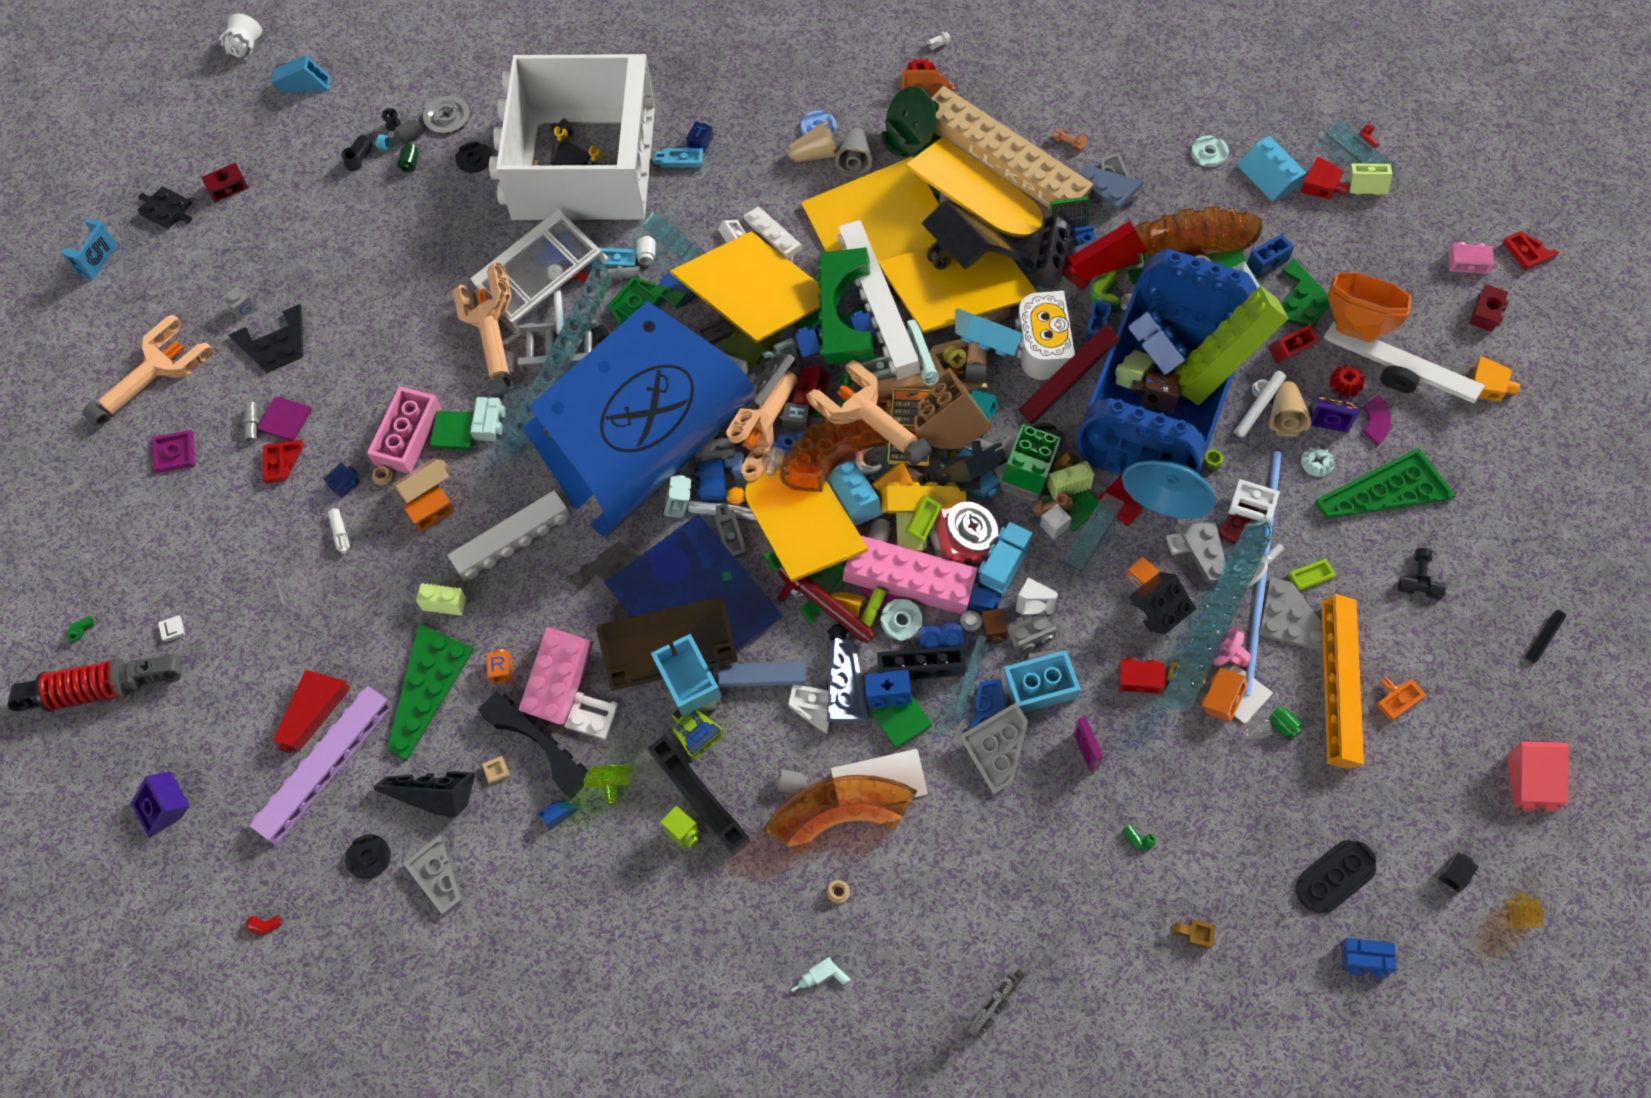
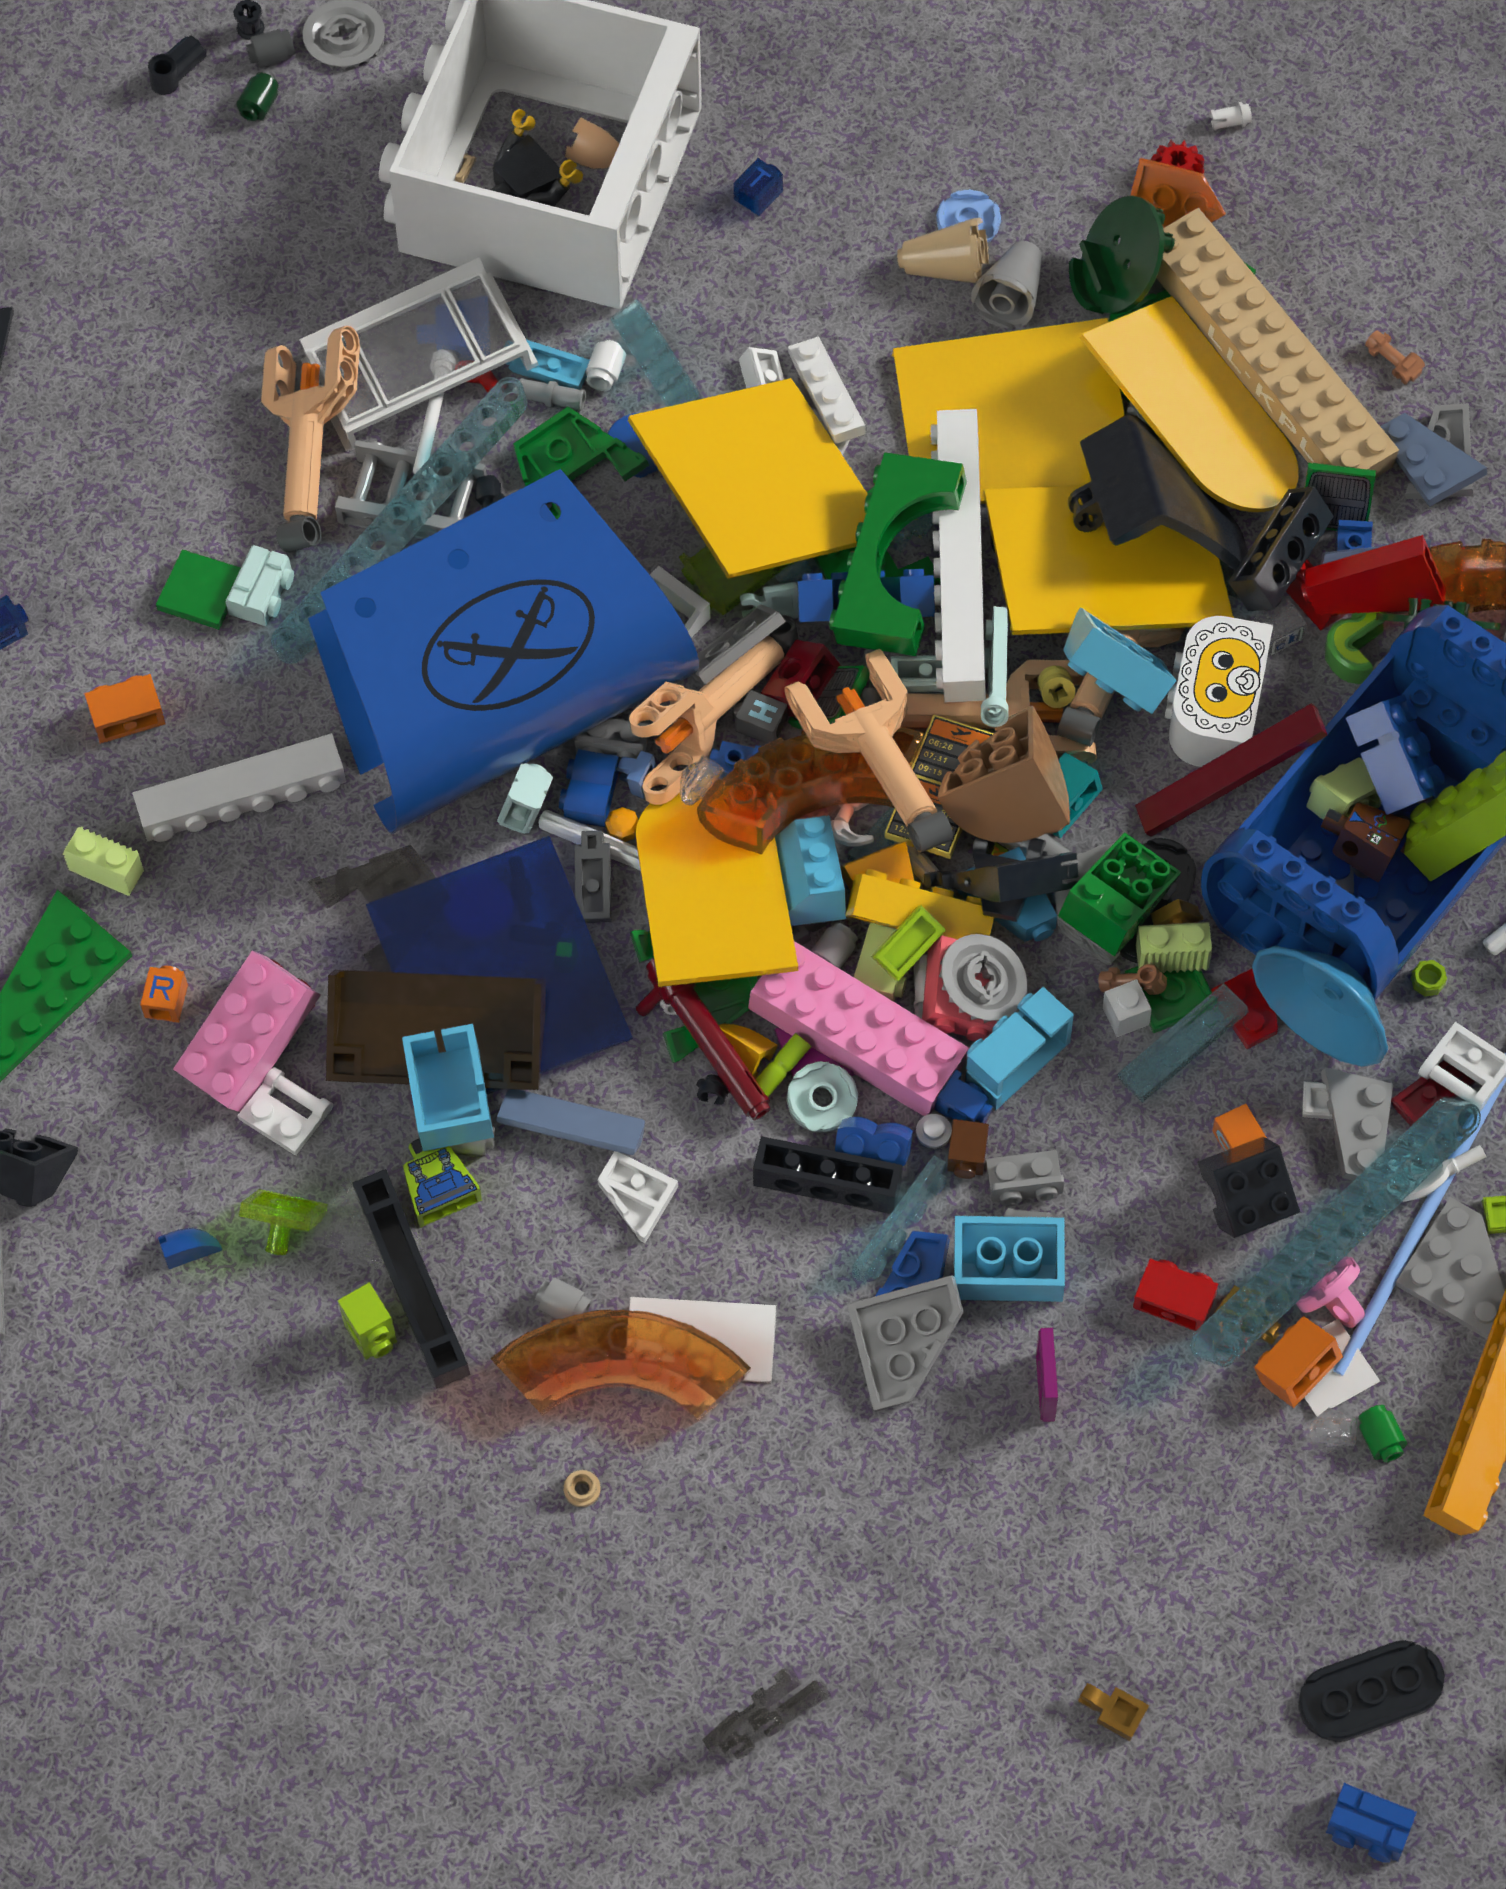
camera: 15 degrees right, 0 degrees up
bright pink brick [367,386,441,474] -> none
tan plate [372,466,393,486] -> none
medium azure plate [375,134,392,152] -> none
tan brick [392,458,449,503] -> none
black tile [455,142,491,173] -> none
black arch [477,691,590,799] -> none
tan tile [482,756,510,785] -> none
black wheel [551,118,573,140] -> none
medium azure hinge [653,148,703,168] -> none
dark grey plate [694,317,738,344] -> none
light aqua piece [791,957,851,992] -> none
sand blue wing [826,639,869,722] -> none
blue brick [865,670,912,708] -> none
green tile [872,696,932,749] -> none
white tile [1015,578,1058,615] -> none
blue brick [1085,300,1111,343] -> none
green arm [1122,825,1156,850] -> none
none -> light nougat brick [565,117,619,169]

